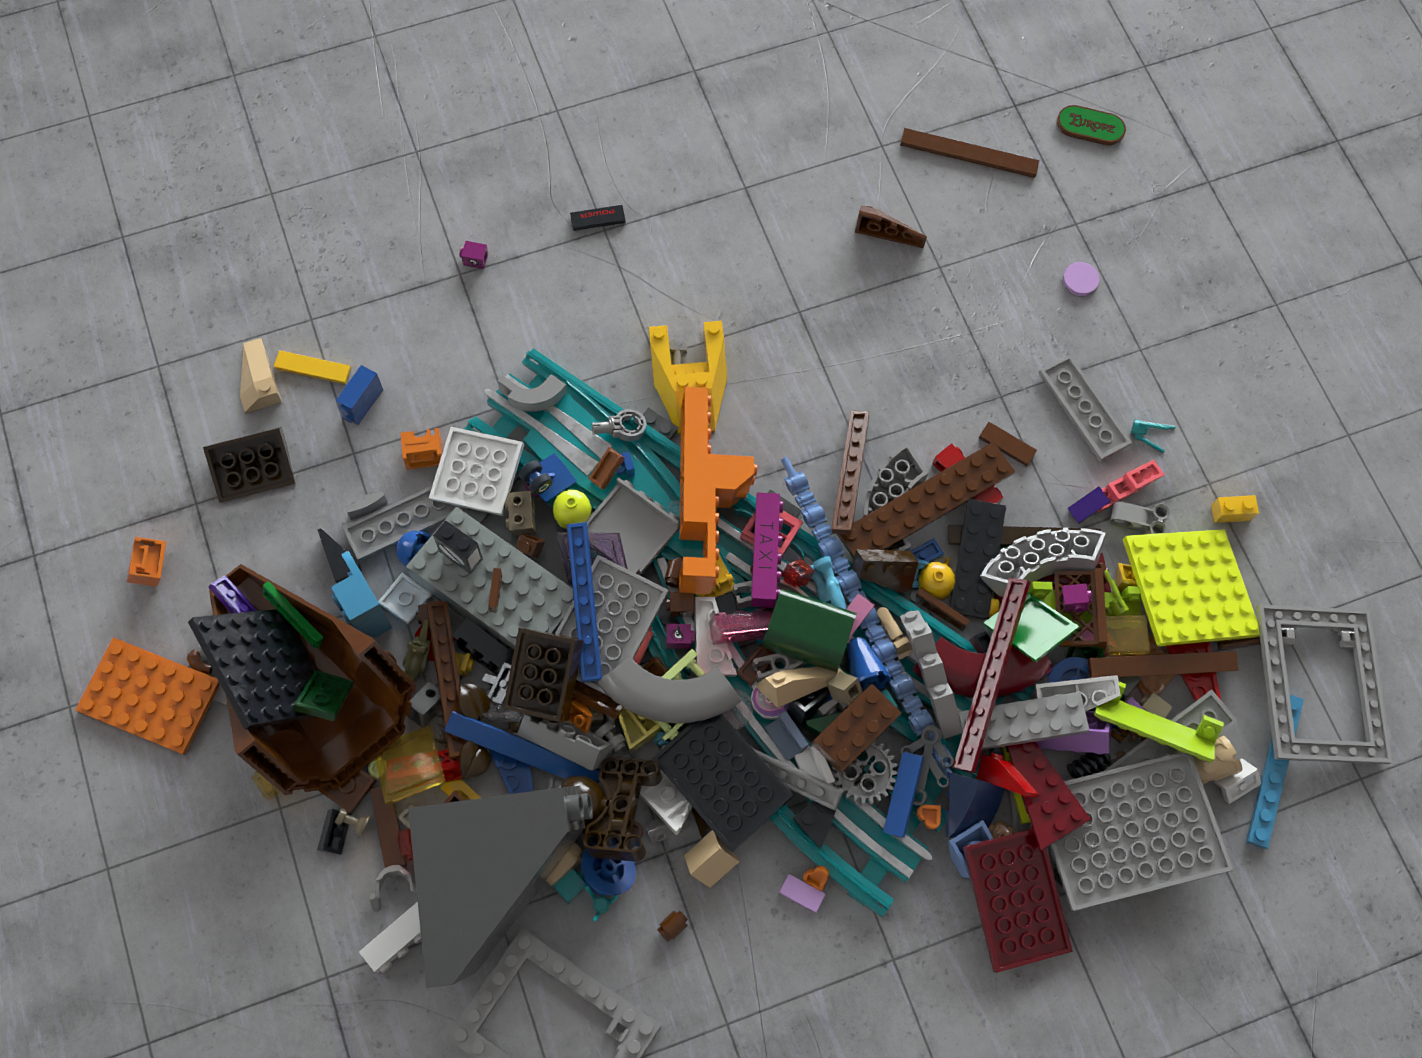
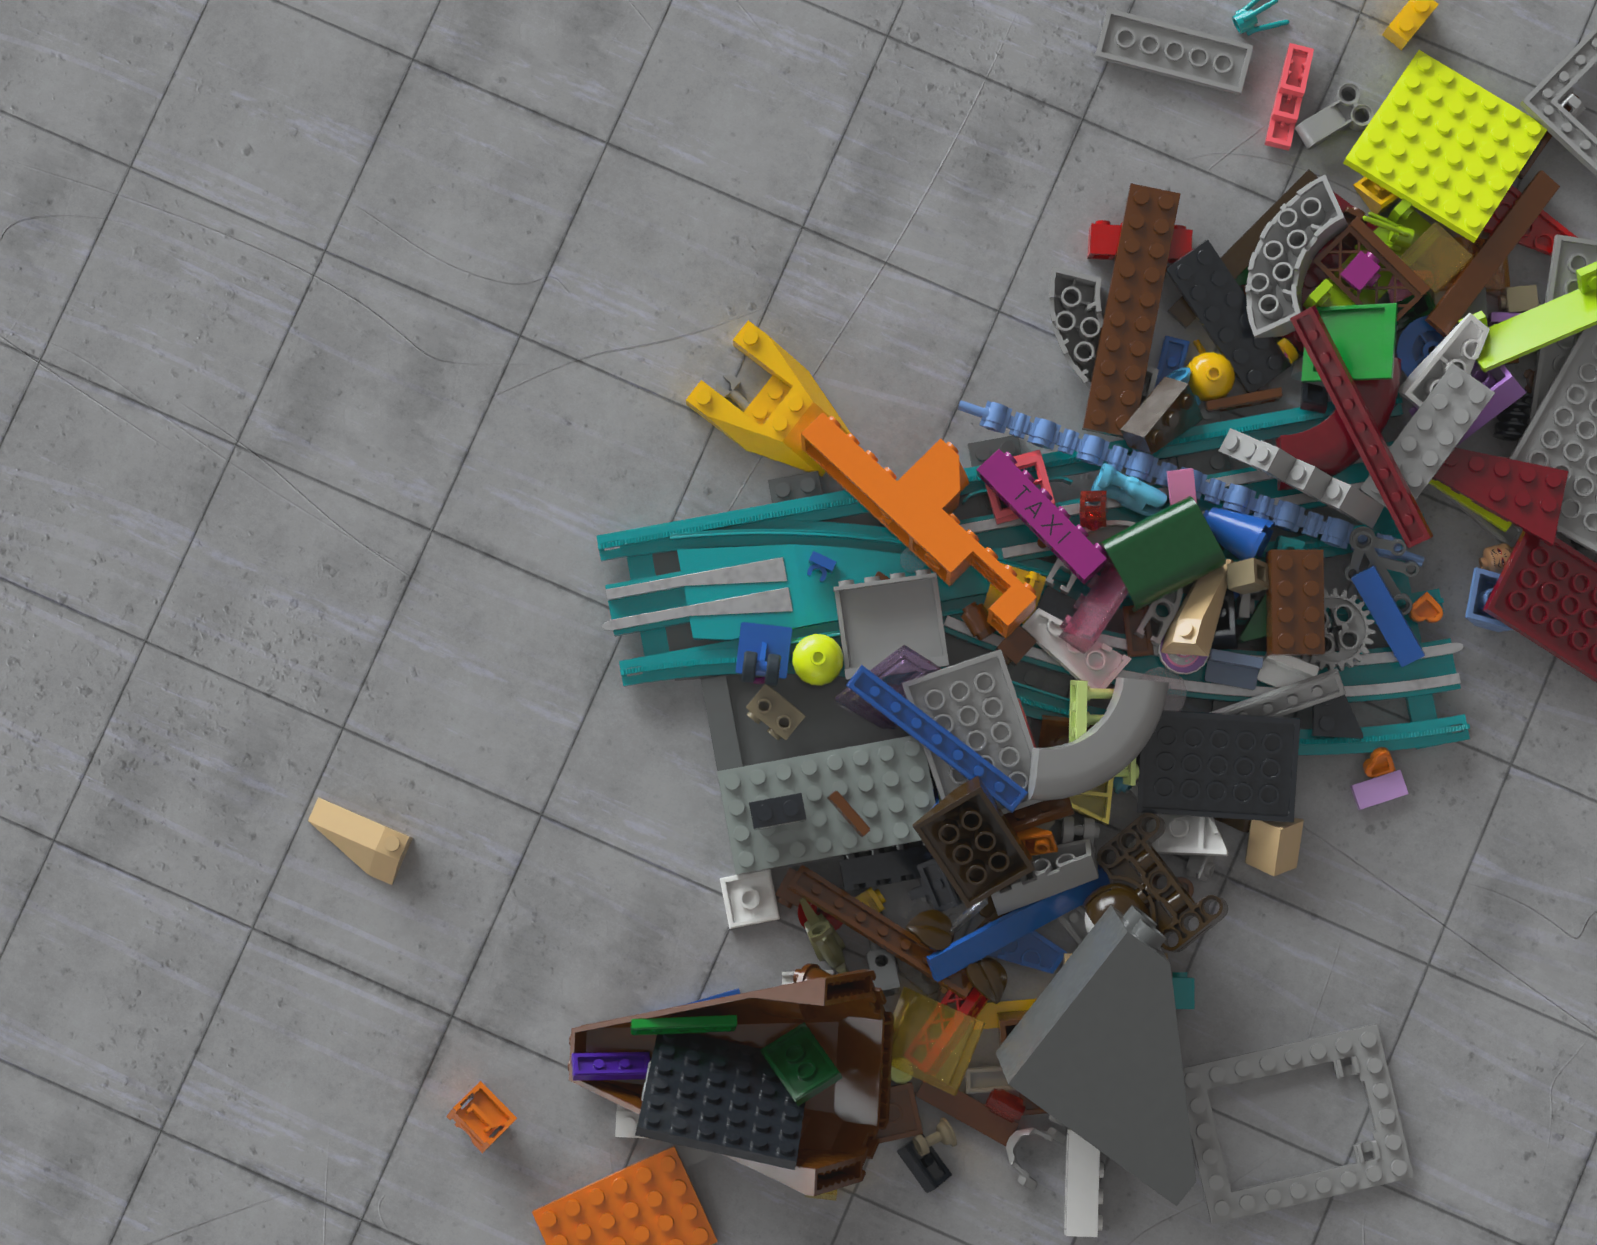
camera: 45 degrees left, 15 degrees up
reddish brown arm [187,650,213,675] -> none
dark brown slope [203,427,295,503] -> none
yellow tile [273,350,352,385] -> none
black slope [317,528,362,583] -> none
dark azure brick [331,551,392,639] -> none
blue brick [336,365,383,425] -> none
light grey plate [342,485,465,562] -> none
light grey slope [346,491,387,519] -> none
blue cylinder [396,530,431,566] -> none
orange piece [400,428,443,470] -> none
white plate [429,427,524,516] -> none
magenta brick [459,241,489,269] -> none
light grey arch [497,374,567,412] -> none
reddish brown brick [515,533,545,559] -> none
black tile [570,205,626,231] -> none
blue piece [581,843,636,896] -> none
teal plant [585,886,619,922] -> none
dark orange tile [588,447,625,490] -> none
light grey pin [591,409,646,441] -> none
reddish brown brick [657,910,688,942] -> none
magenta brick [667,624,695,649] -> none
plate [832,411,870,535] -> none
reddish brown wedge [855,205,927,249] -> none
tan piece [877,607,914,660] -> none
dark blue wedge [946,772,1005,838] -> none
red slope [976,752,1038,798] -> none
reddish brown tile [979,422,1037,467] -> none
dark purple tile [1068,486,1110,524] -> none

